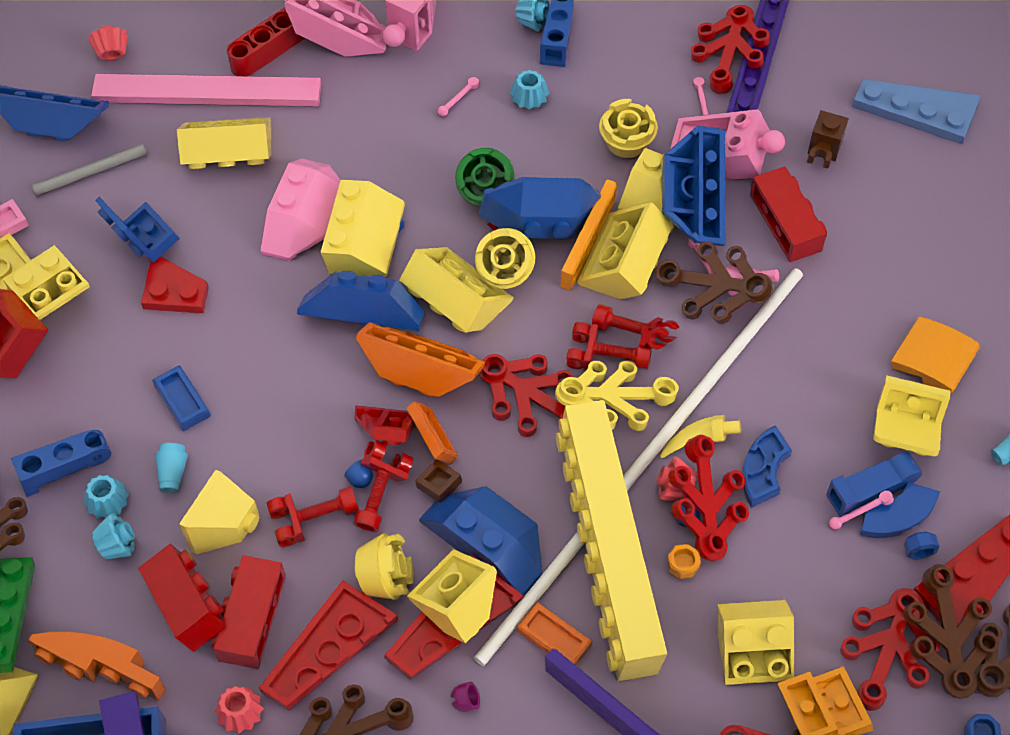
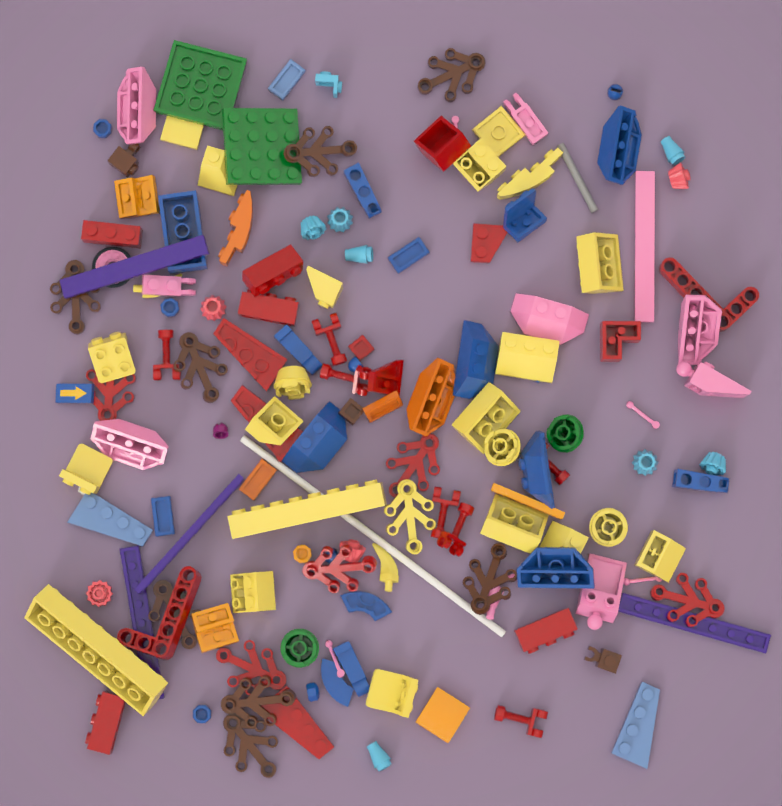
camera: 85 degrees right, 25 degrees up
none -> blue leg [274,324,322,375]
none -> green cone [280,629,319,668]
none -> red tile [348,335,375,361]
none -> red bar [494,705,548,738]
none -> light yellow slope [497,148,563,200]
none -> red brick [600,321,641,362]
none -> light yellow slope [634,530,686,583]
none -> medium azure cone [660,136,685,165]

